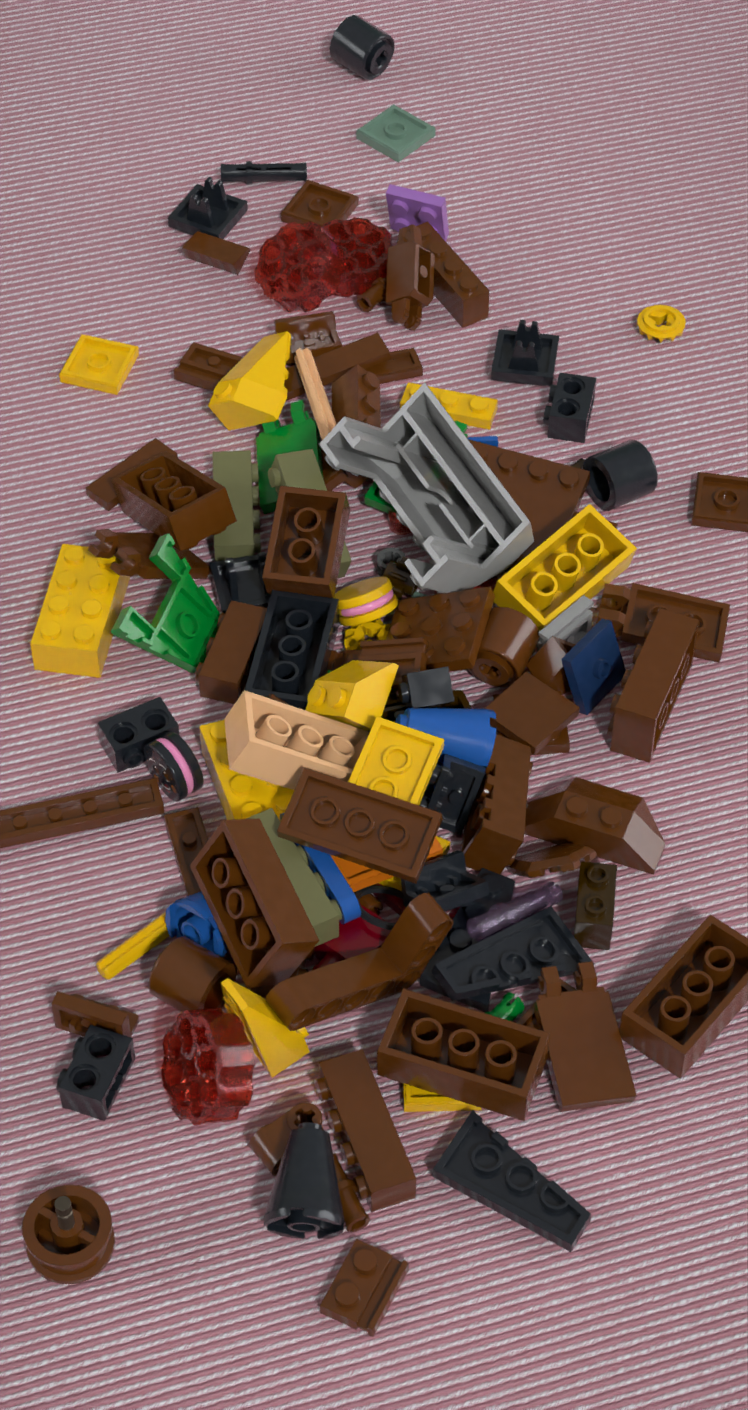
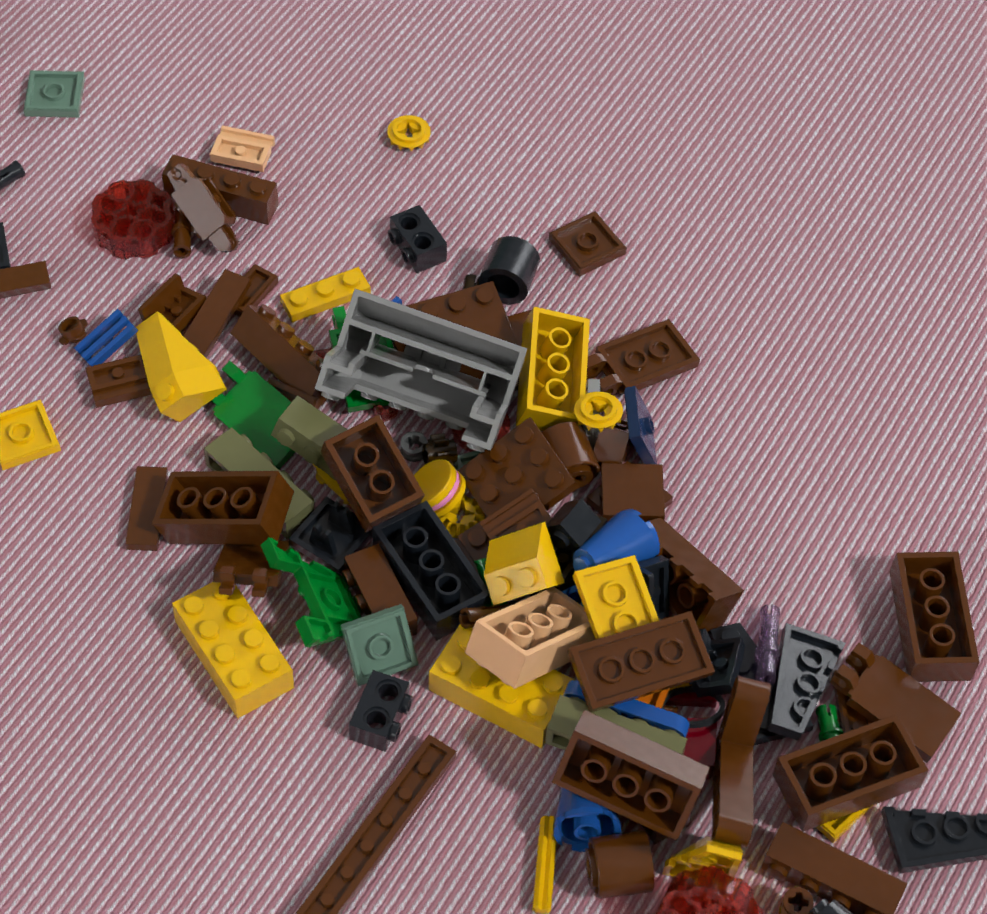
camera: 45 degrees left, 5 degrees up
black head [144,732,204,801] -> none
reddish brown tile [164,807,209,896] -> none
clear red connector [254,221,345,313] -> none
reddish brown tile [281,180,359,238] -> none
light nougat axle [294,348,337,440] -> none
medium lavender plate [386,184,449,241] -> none
black plate [491,320,559,386] -> none
reddish brown tile [507,842,597,878] -> none
reddish brown wedge [524,777,665,875] -> none
dark brown brick [574,861,617,950] -> none
reddish brown brick [607,608,699,763] -> none
none -> reddish brown plate [58,316,88,345]
none -> blue tile [74,309,138,366]
none -> light nougat plate [210,126,275,172]
none -> sand green tile [340,604,419,686]
none -> yellow gear [574,392,623,432]

